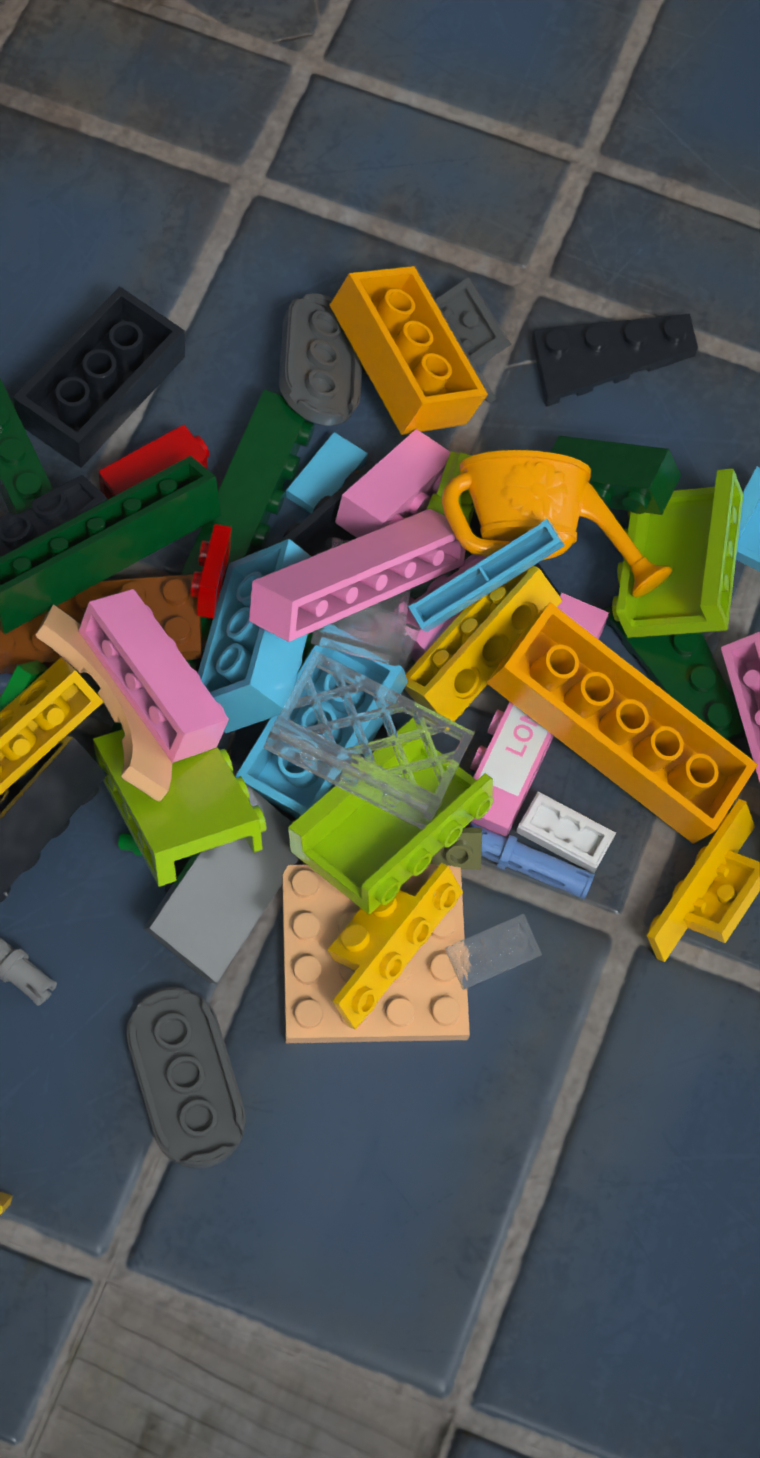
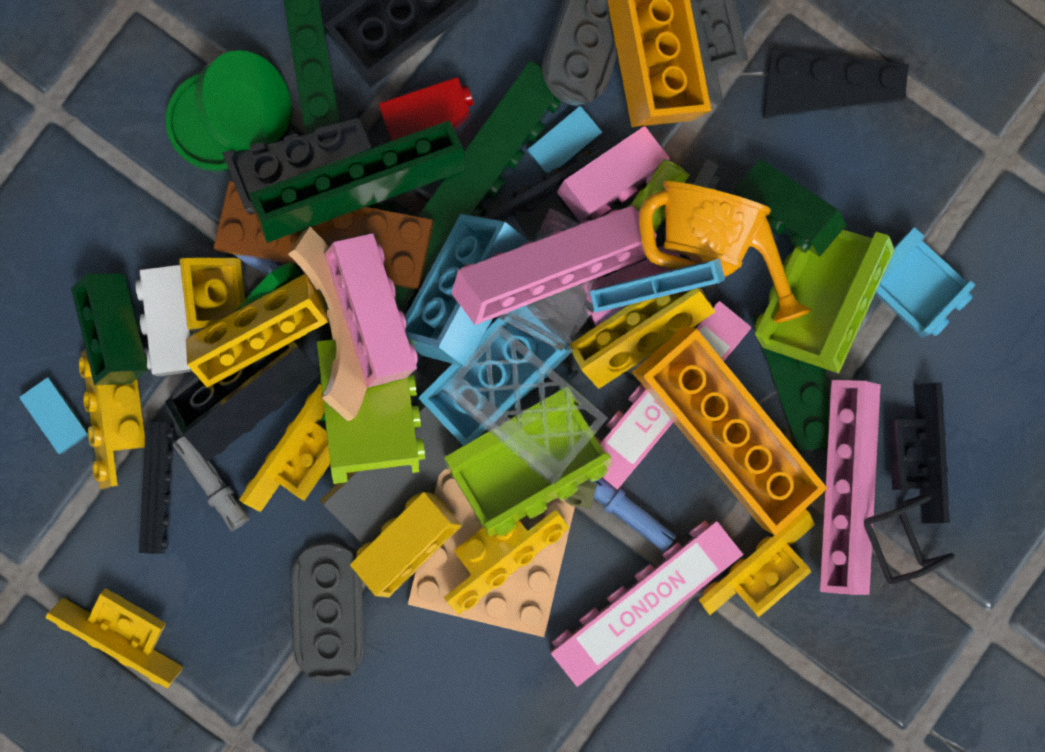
camera: 20 degrees right, 20 degrees up
red plate [191,524,232,619] -> none
clear slope [445,914,542,990] -> none
white plate [516,792,616,873] -> none
none -> yellow bracket [239,384,330,512]
none -> yellow brick [350,492,463,598]
none -> brick [550,520,743,687]

